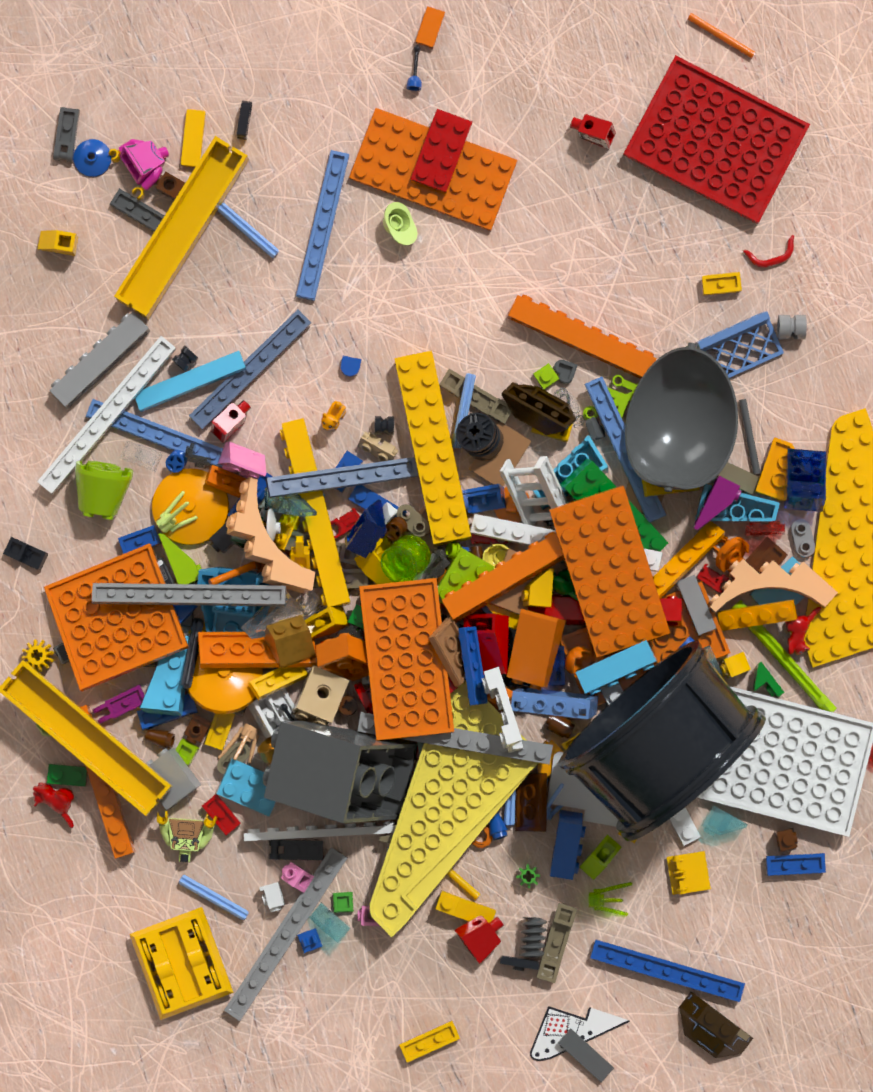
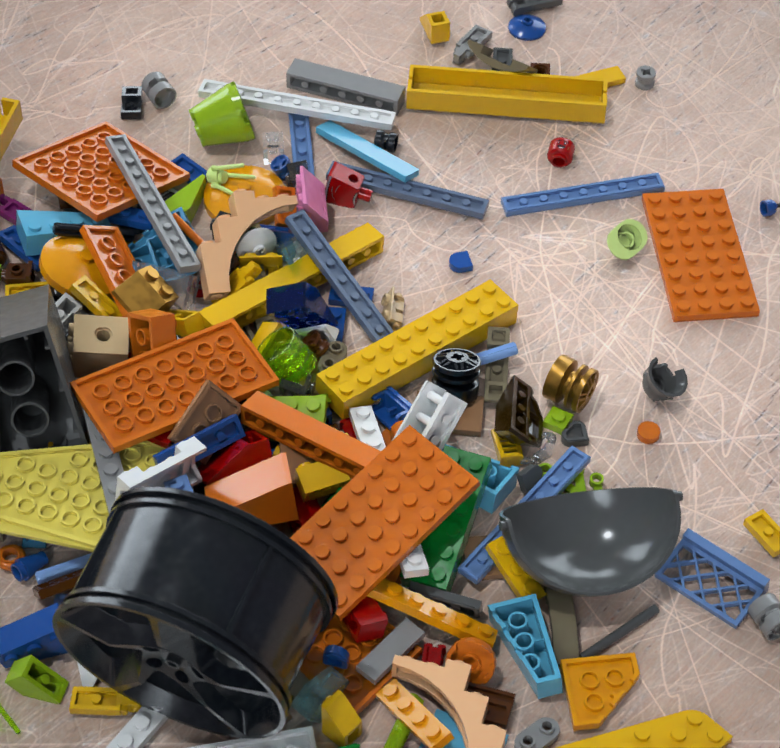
camera: 60 degrees right, 35 degrees down
yellow gear [21,639,55,672] -> none
dark pink torso [108,139,169,200] -> none
light blue axle [217,203,279,258] -> none
black piece [237,100,252,140] -> none
light orange animal [321,401,346,430] -> none
black wheel [375,416,394,435] -> none
red plate [411,109,473,193] -> none
orange brick [508,294,657,379] -> none
magenta slope [693,475,742,530] -> none
clear red plate [745,521,785,537] -> none
clear blue slope [784,448,826,512] -> none
none -> light grey wheel [141,71,177,109]
none -> dark grey tile [409,581,482,618]
none -> light grey hinge [452,25,493,65]
none -> dark tan slope [467,39,538,74]
none -> pearl gold wheel [542,355,599,413]
none -> red head [547,137,575,167]
none -> light grey wheel [635,66,656,90]
none -> orange tile [637,421,661,444]
none -> dark grey helmet [642,357,688,401]

